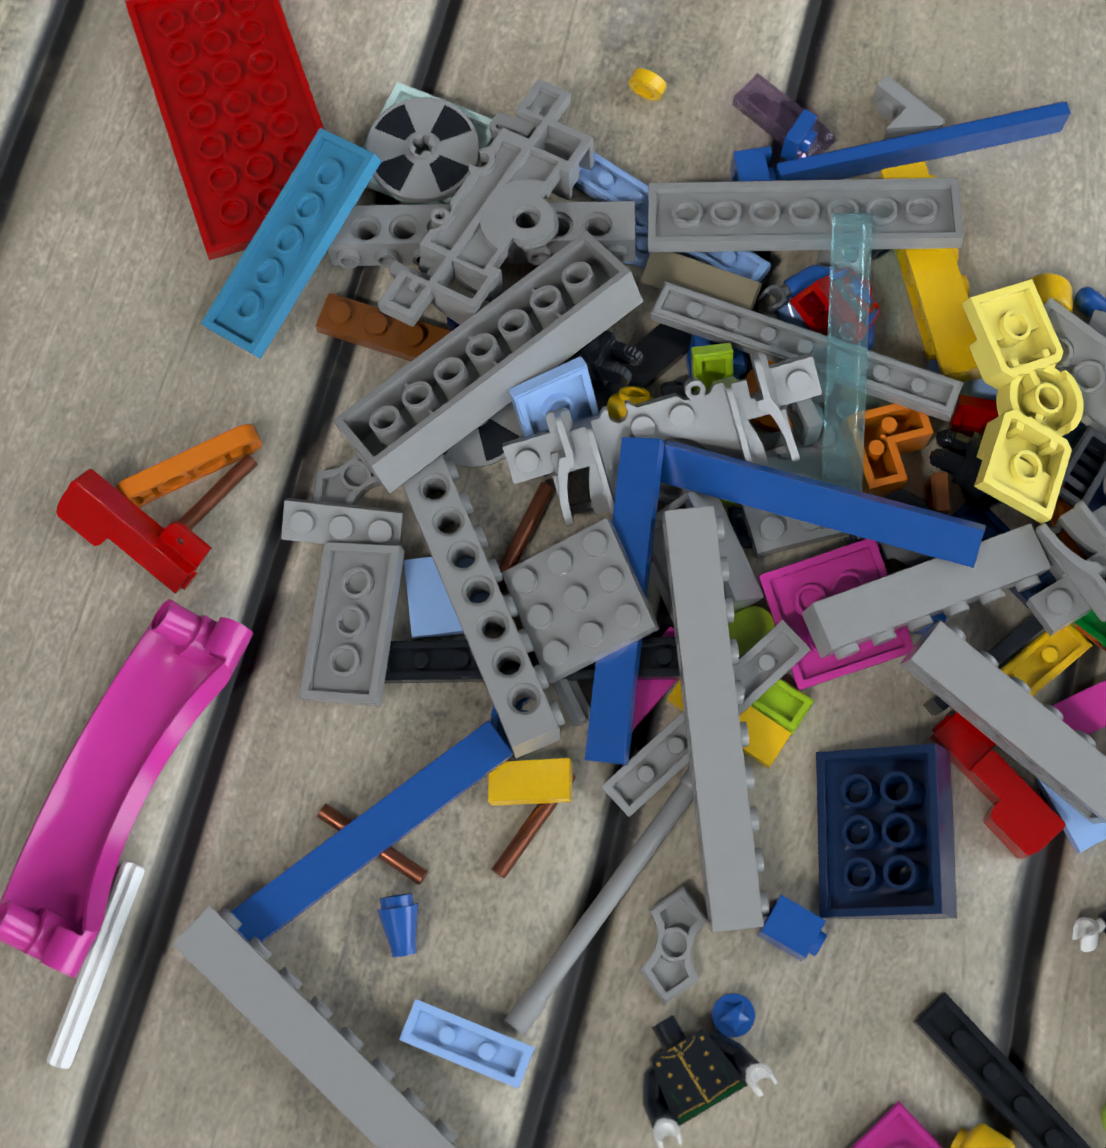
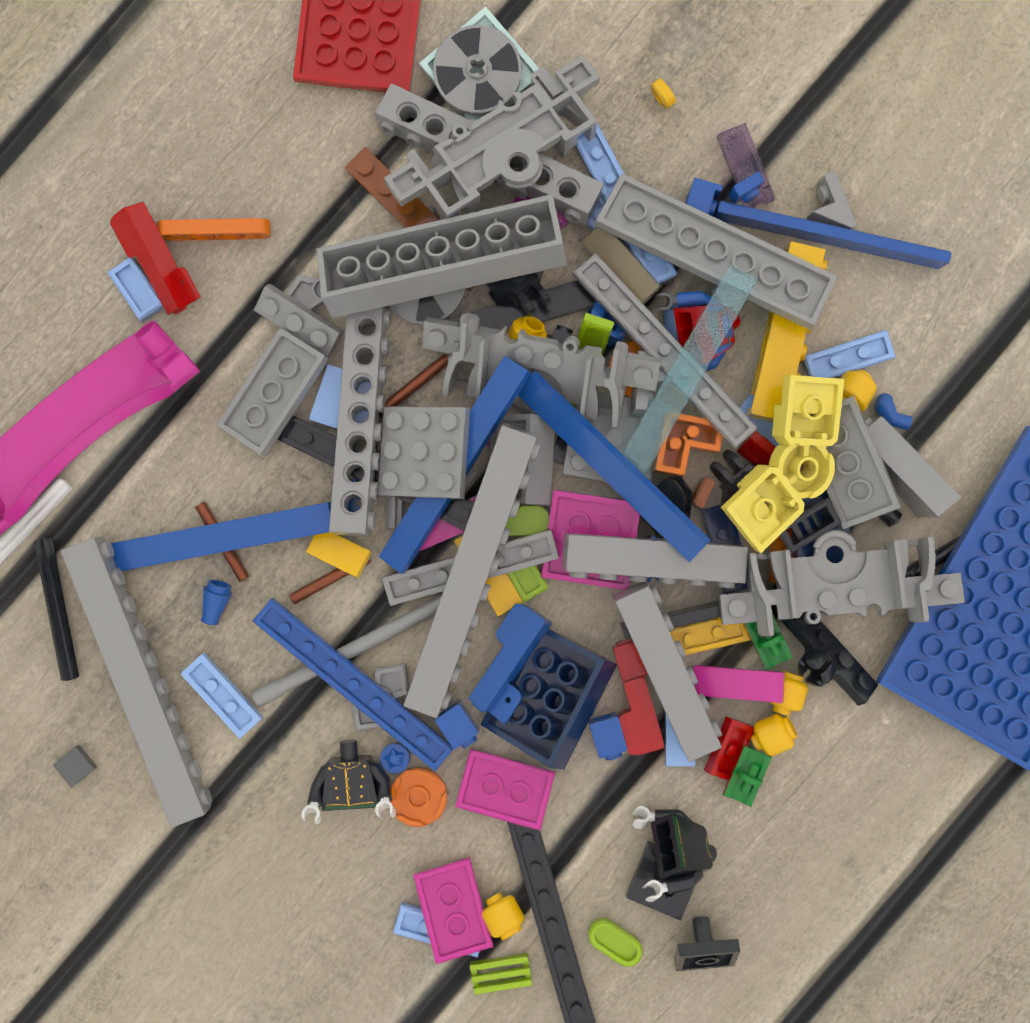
camera: 25 degrees right, 15 degrees up
copper bar [177,454,258,541] -> none
dark azure plate [200,128,382,359] -> none
light blue tile [508,356,599,437] -> none
none -> black axle [34,537,79,681]
none -> light blue tile [107,258,164,322]
none -> blue tile [252,598,453,771]
none -> orange tile [390,767,448,827]
none -> dark pink tile [455,749,555,831]
none -> blue piece [468,604,552,724]
none -> blue brick [588,712,628,761]
none -> light blue tile [803,330,896,378]

